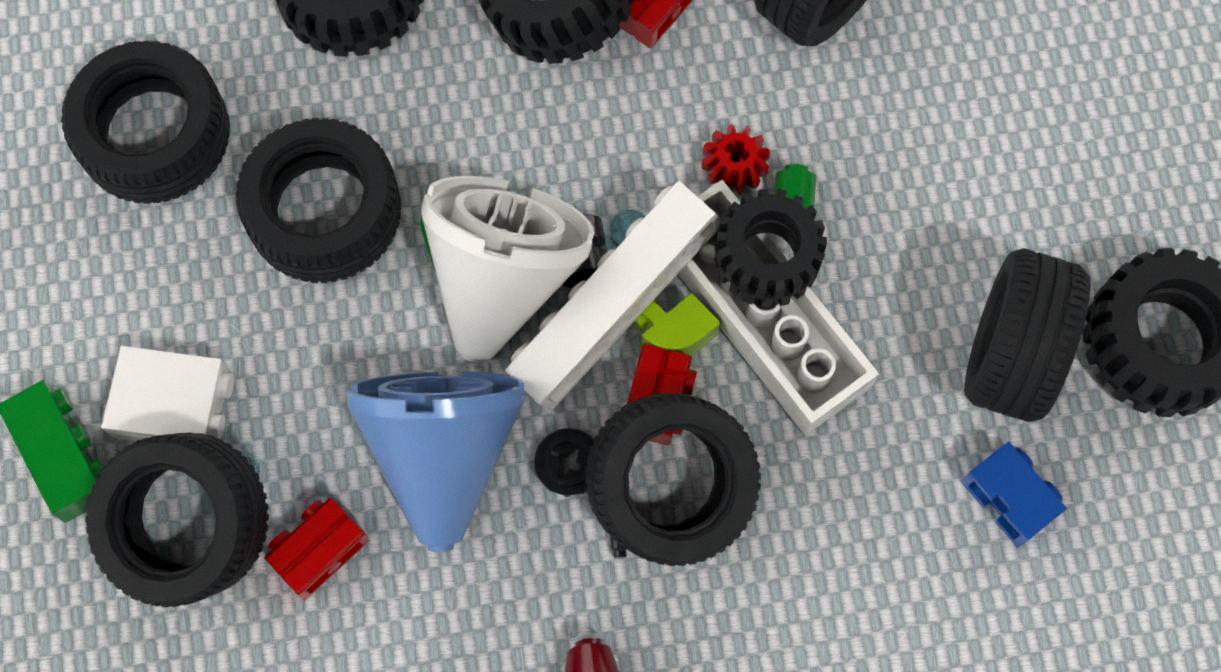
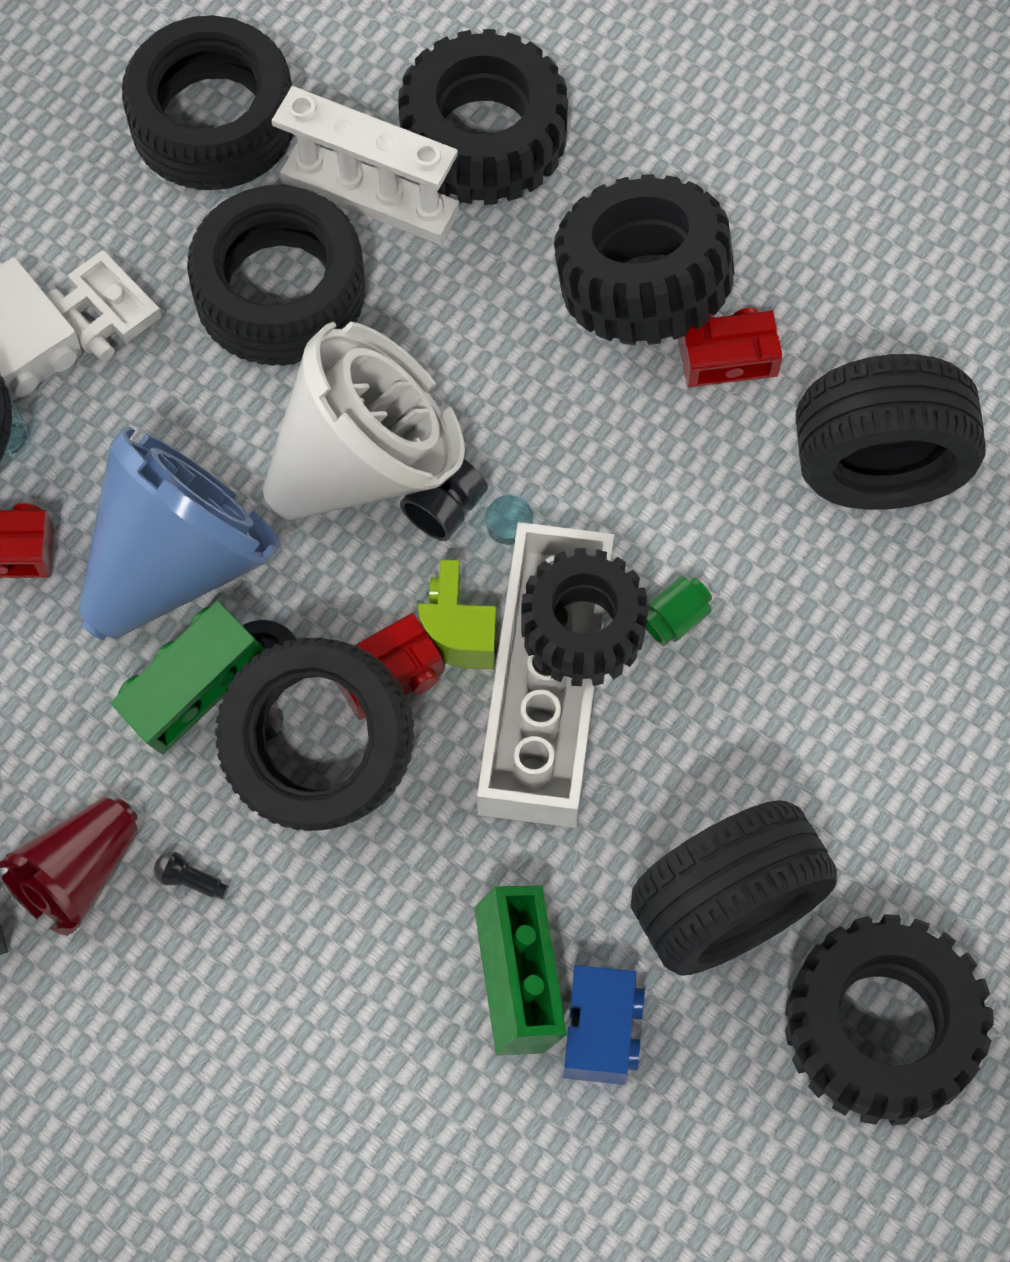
camera: 45 degrees right, 5 degrees down
white brick [505,180,721,410] -> none
red gear [701,124,770,195] -> none
none -> white plate [46,250,162,362]
none -> green brick [110,600,265,755]
none -> black piece [154,851,229,899]
none -> white fence [272,86,460,245]
none -> green brick [474,885,567,1056]

